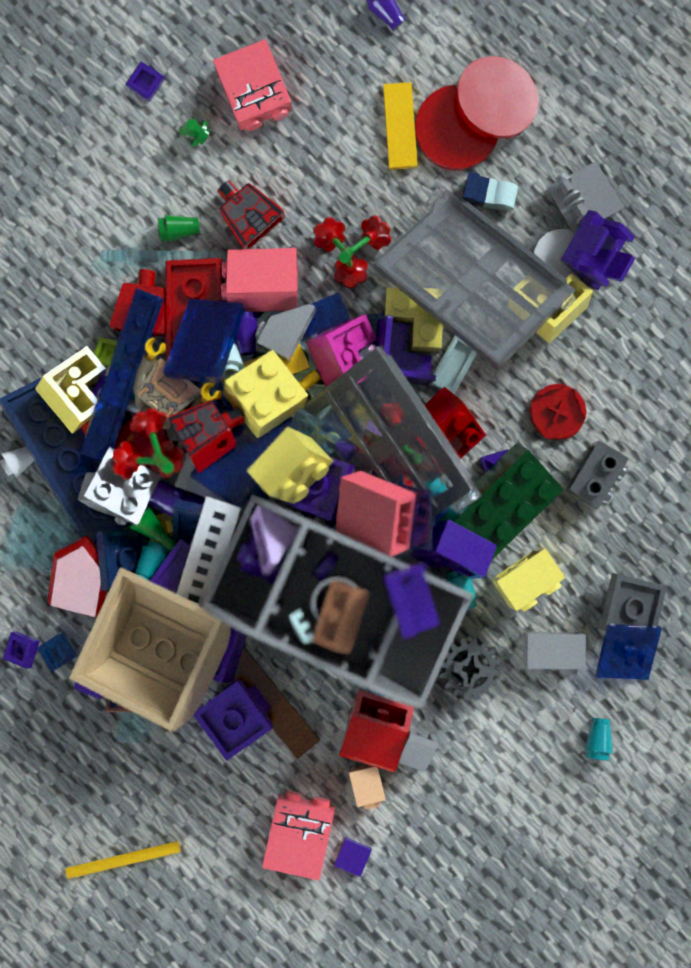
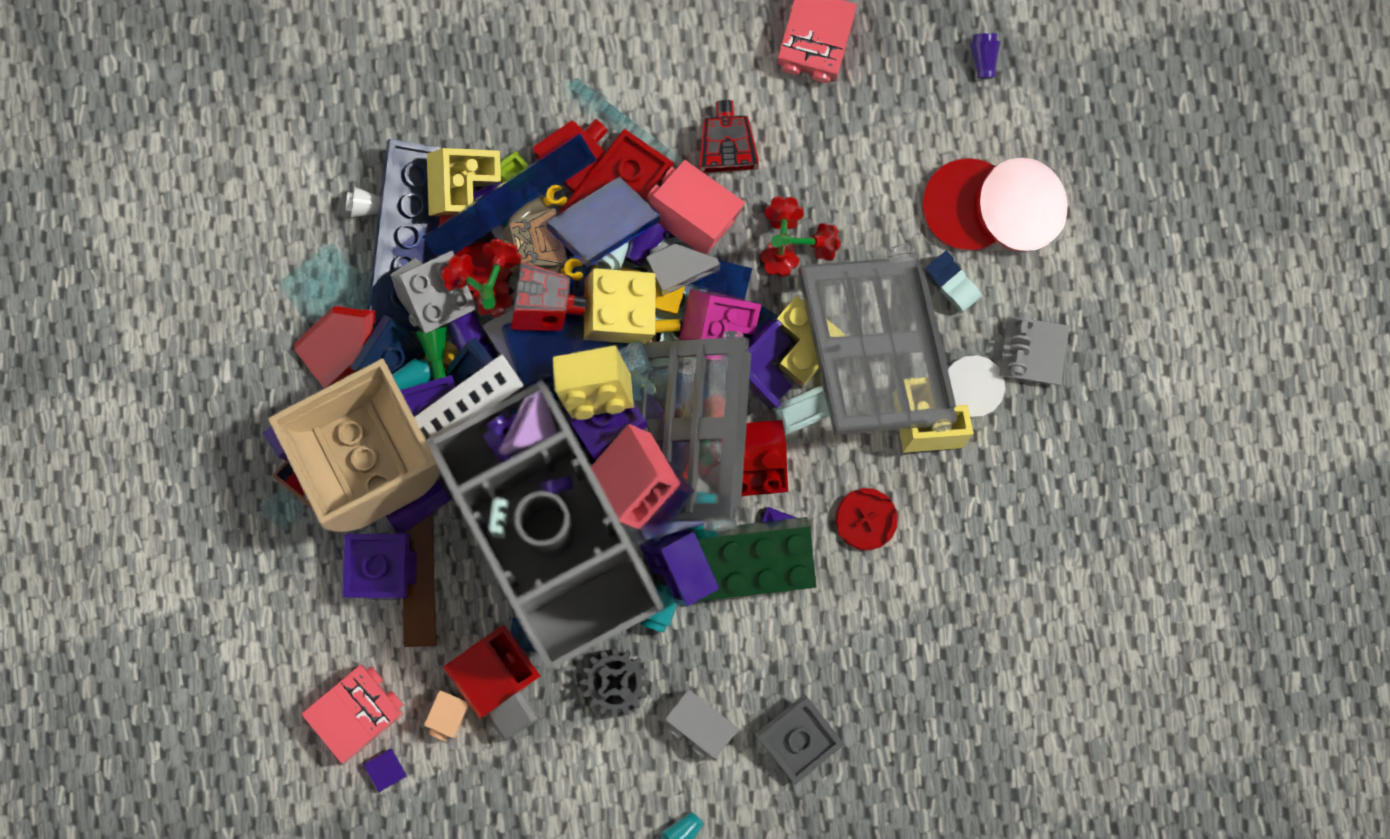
camera: 35 degrees right, 5 degrees down
dark purple tile [3,631,40,669] -> none
clear blue tile [37,632,78,672] -> none
yellow bar [65,841,181,879] -> none
green cone [157,215,200,243] -> none
green plate [179,119,210,147] -> none
nougat slope [312,580,369,653] -> none
yellow tile [383,82,418,170] -> none
dark purple panel [384,563,439,639] -> none
light yellow brick [490,548,566,612] -> none
dark purple panel [560,210,635,290] -> none
dark grey brick [565,440,629,508] -> none
clear blue piece [595,624,662,680] -> none

